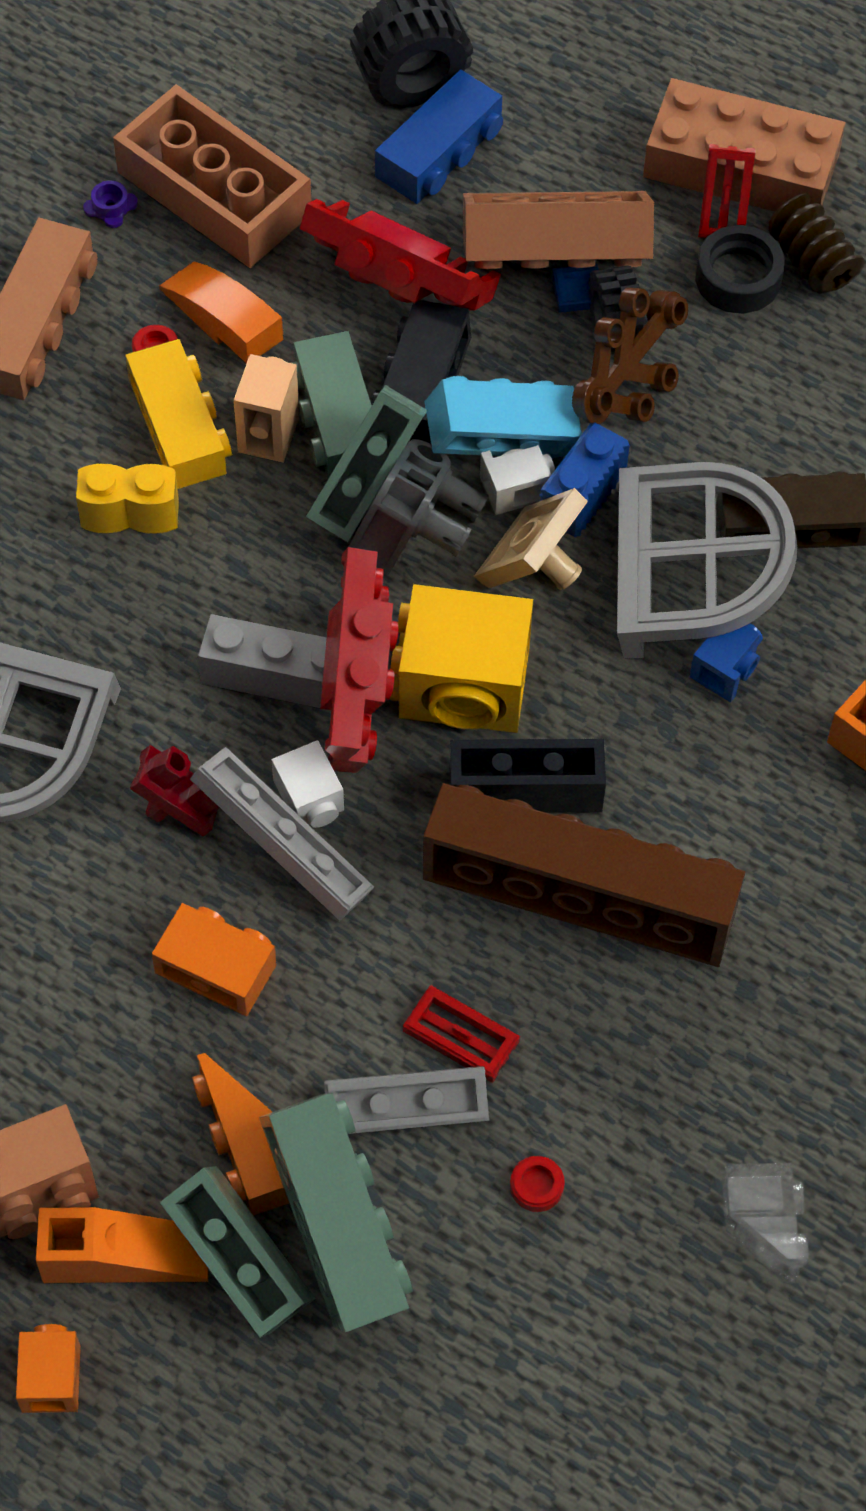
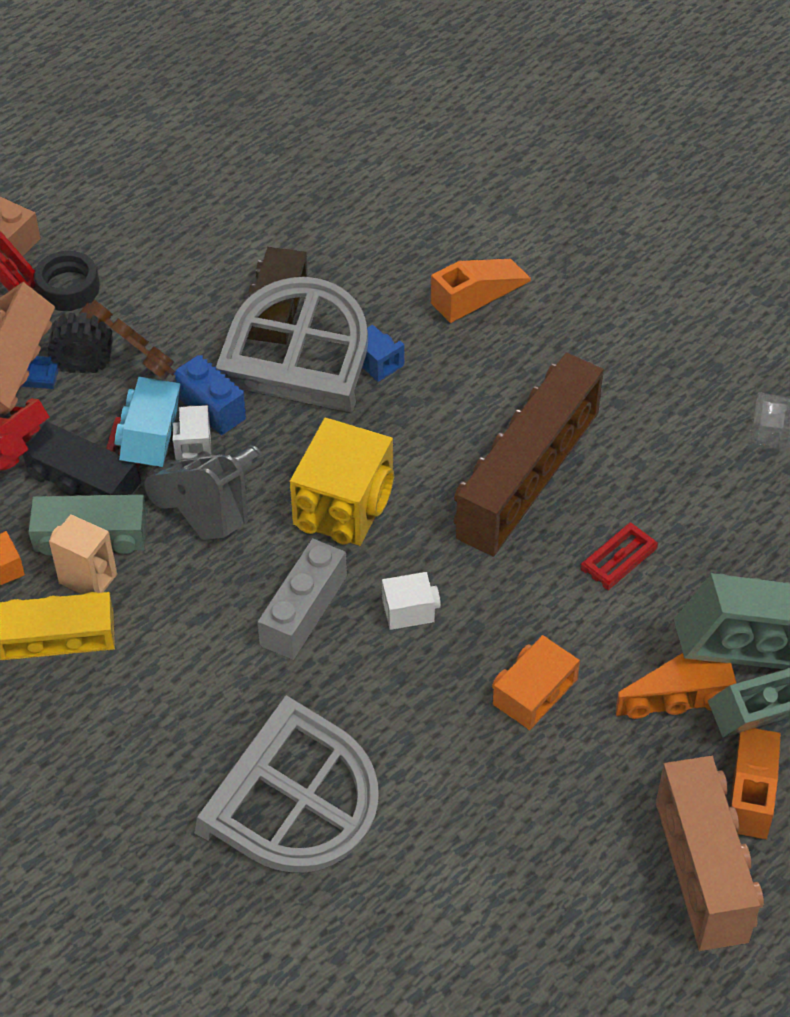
camera: 75 degrees left, 10 degrees down
yellow brick [76,464,179,534] -> none
dark red hips [130,745,220,836] -> none
light grey tile [190,747,374,921] -> none
sand green brick [306,385,427,542] -> none
red bracket [320,547,398,773] -> none
light grey tile [324,1066,489,1134] -> none
black brick [449,739,606,813] -> none
tan tile [474,488,588,590] -> none
red tile [510,1156,565,1212] -> none
dark brown piece [768,193,865,294] -> none

